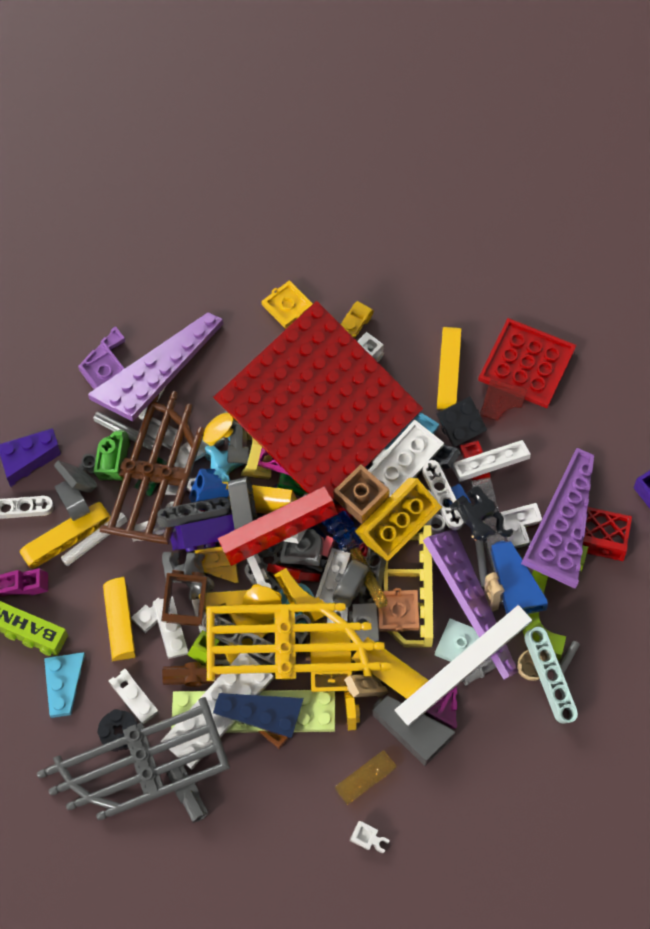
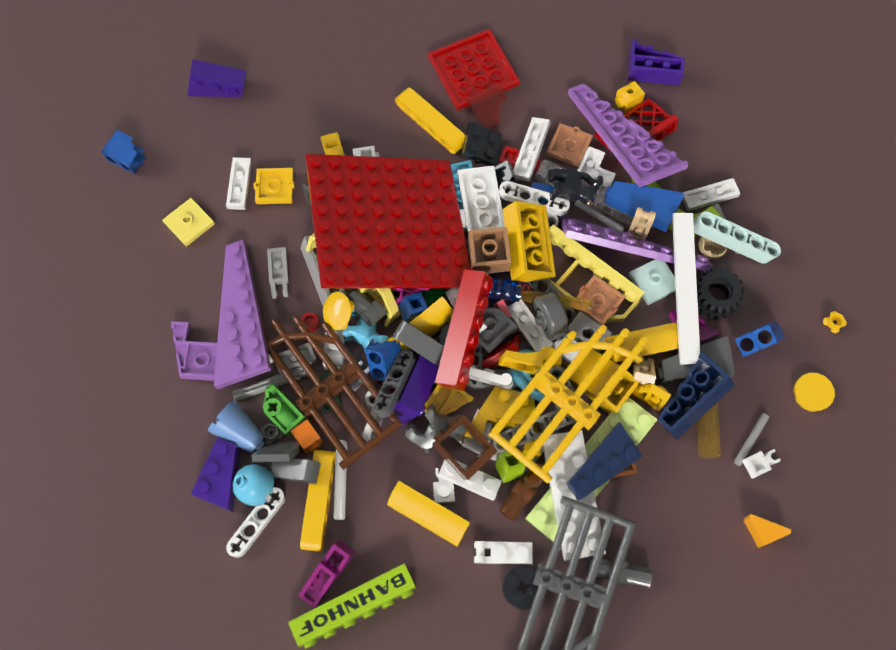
camera: 50 degrees left, 5 degrees up
medium azure wing [44,652,85,718] -> none
yellow dish [243,584,282,621] -> none
none -> blue piece [101,130,146,174]
none -> light yellow plate [162,198,215,247]
none -> dark purple wedge [187,59,246,97]
none -> medium blue cone [208,400,265,453]
none -> white plate [226,158,252,210]
none -> medium azure cylinder [232,464,274,506]
none -> light grey hinge [267,247,289,299]
none -> orange brick [291,419,323,454]
none -> red tile [301,312,320,332]
none -> blue brick [398,292,428,323]
none -> nougat plate [546,123,593,167]
none -> yellow brick [615,81,645,113]
none -> dark blue wedge [657,352,735,440]
none -> white plate [683,178,740,211]
none -> black tyre [696,267,745,320]
none -> light grey piece [734,413,769,466]
none -> blue piece [735,321,785,357]
none -> light orange slope [744,514,791,548]
none -> yellow tile [793,373,835,412]
none -> yellow plate [823,311,847,333]

